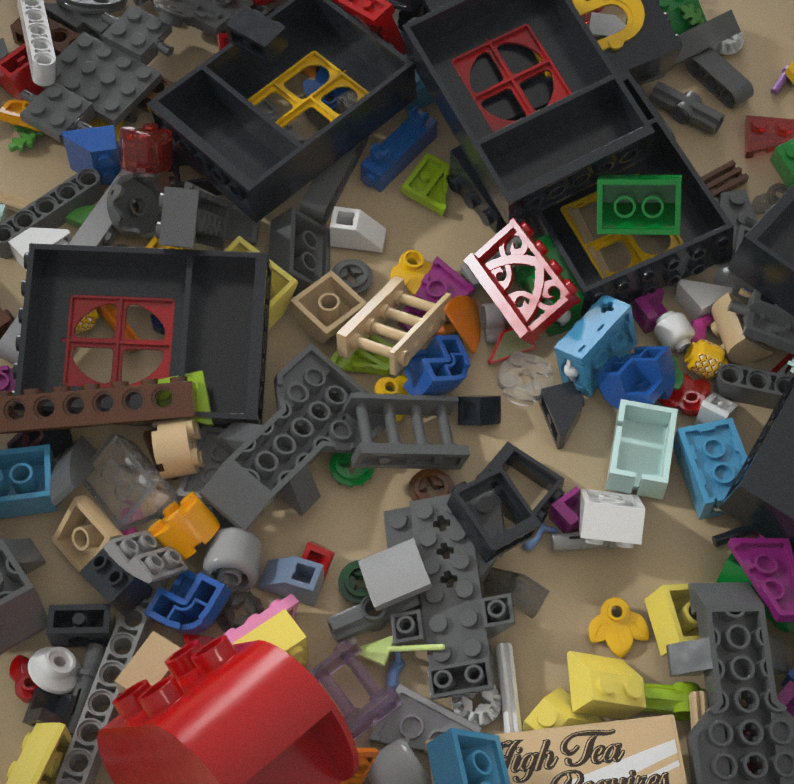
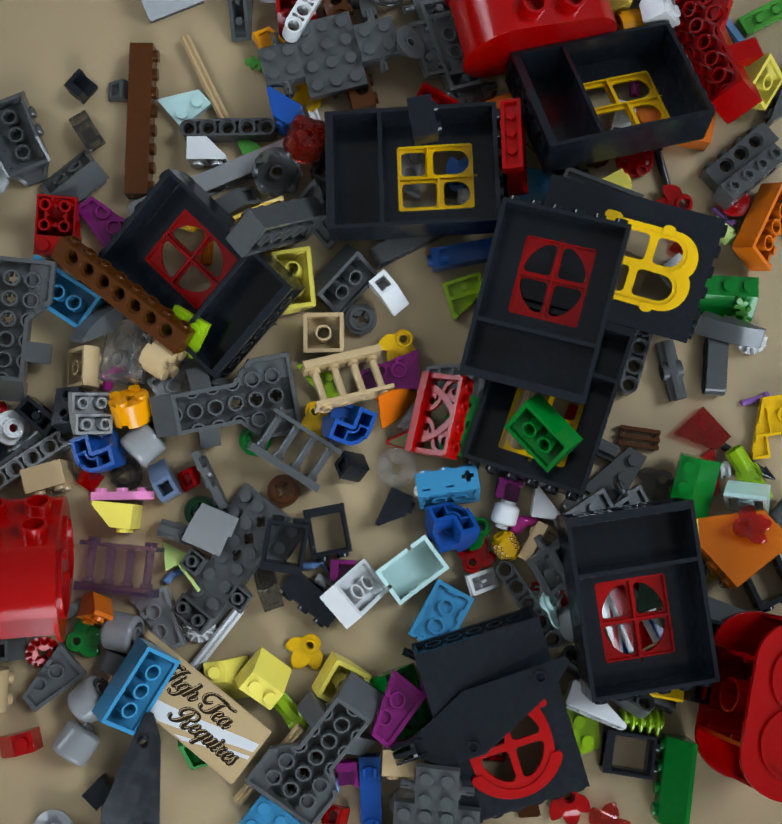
camera: 45 degrees right, 25 degrees up
none -> dark grey wing [191,450,230,511]
none -> black brick [280,573,336,628]

